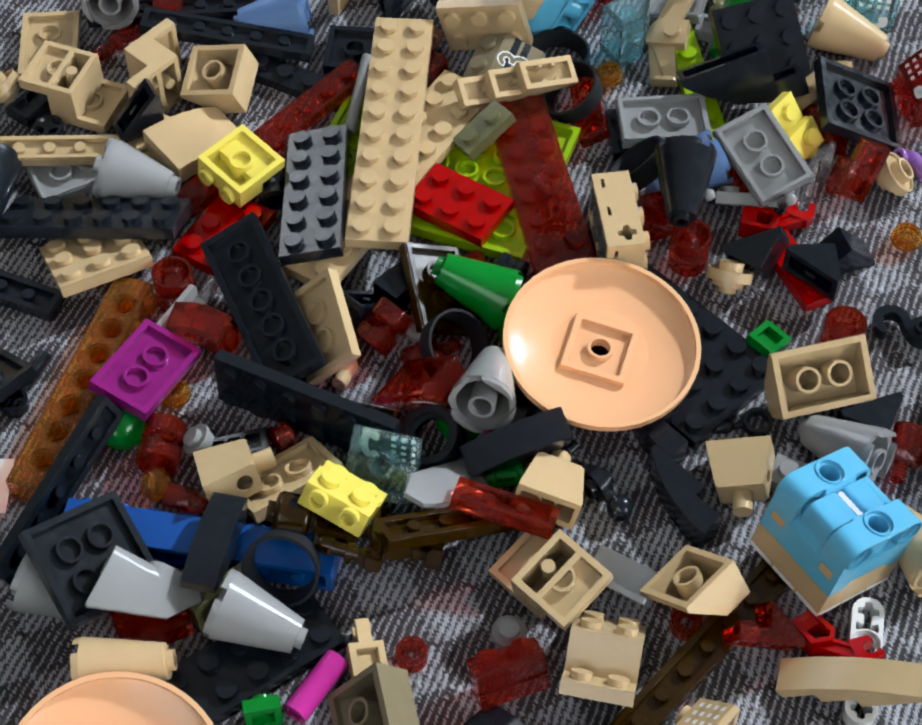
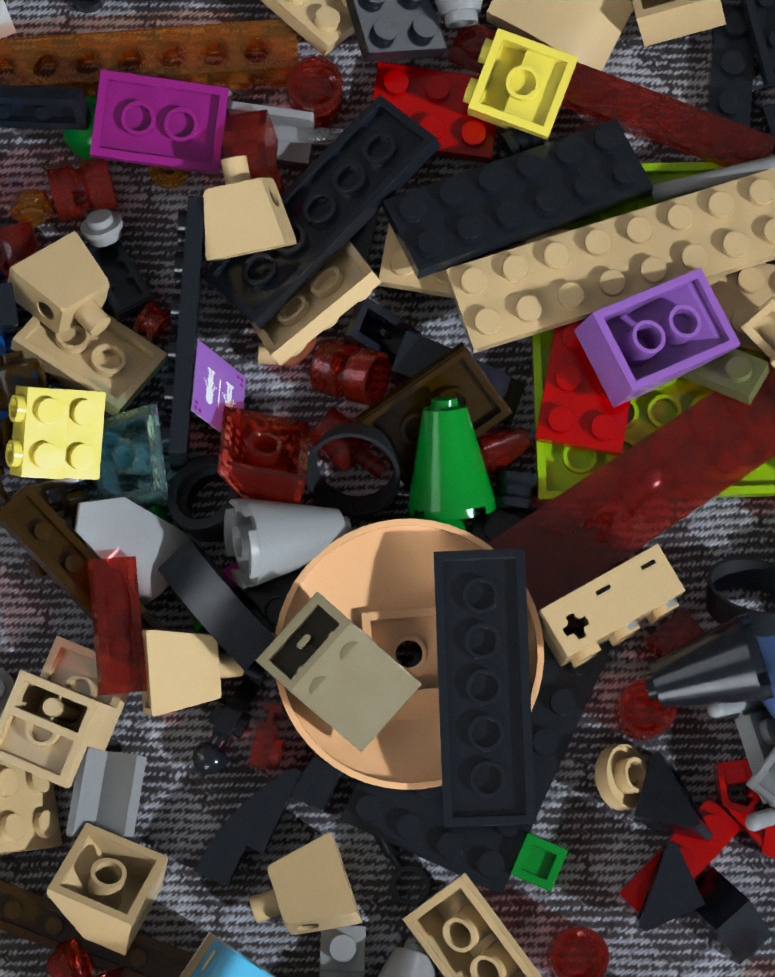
camera: 65 degrees right, 25 degrees up
none -> tan torso [203,155,297,261]
none -> clear red plate [247,701,286,776]
none -> dark tan slope [256,592,422,752]
none -> black plate [434,548,536,827]
none -> medium lavender slope [574,268,741,408]

